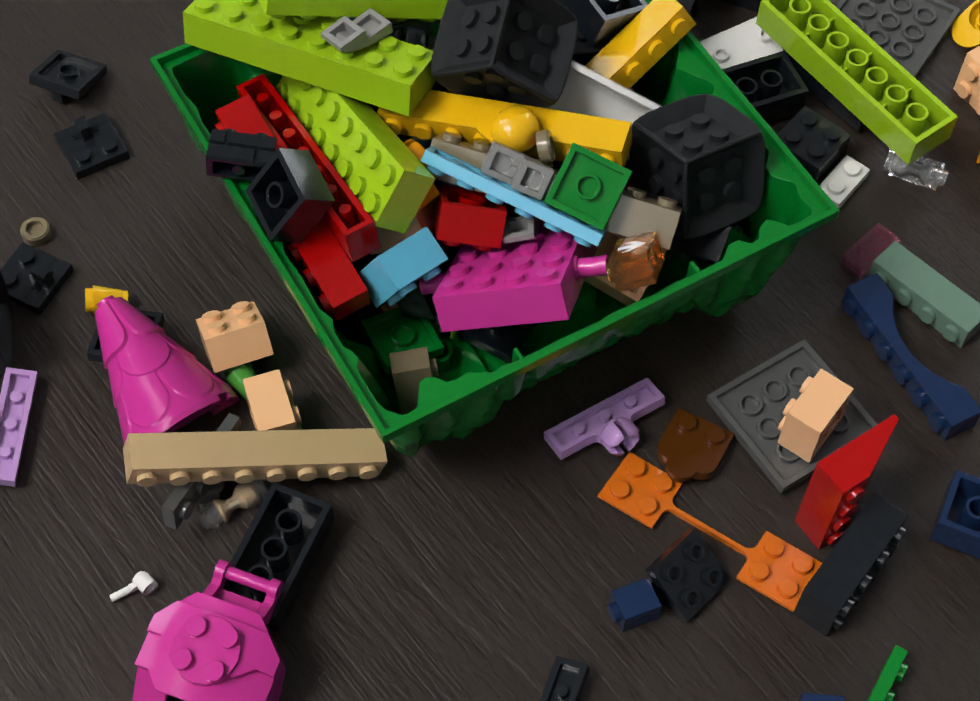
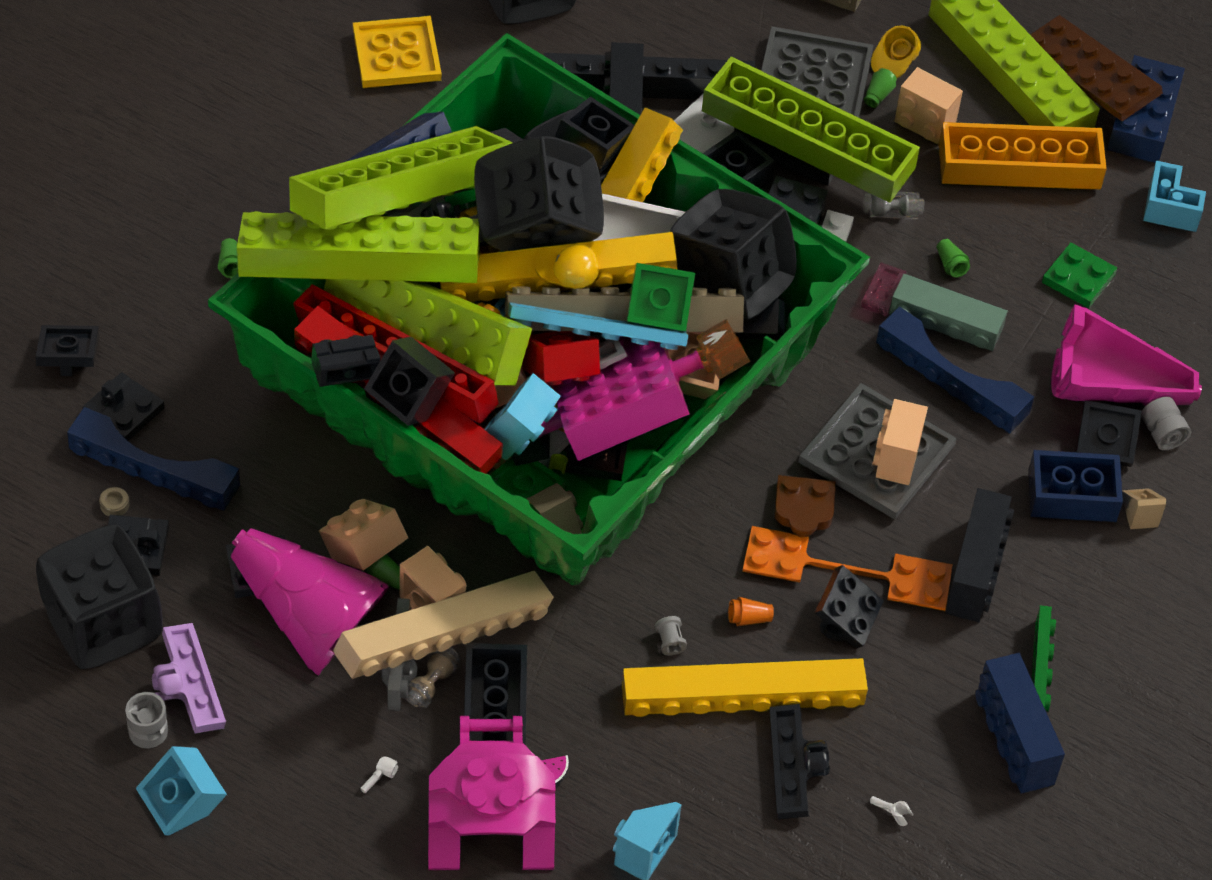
camera: 25 degrees left, 5 degrees down
yellow cone [85,285,128,315] -> none
light grey slope [321,8,393,53] -> none
light grey slope [480,140,554,200] -> none
dark tan tile [536,129,556,164] -> none
lavender plate [544,377,665,460] -> none
dark blue brick [607,577,662,632] -> none
red slope [794,414,899,550] -> none
none -> dark blue arch [67,407,240,511]
none -> dark pink tile [541,755,569,789]
none -> yellow brick [622,658,868,717]
none -> light grey bush [655,616,687,656]
none -> orange cone [728,597,774,626]
none -> bright green cone [864,68,897,108]
none -> bright green cone [936,239,970,278]

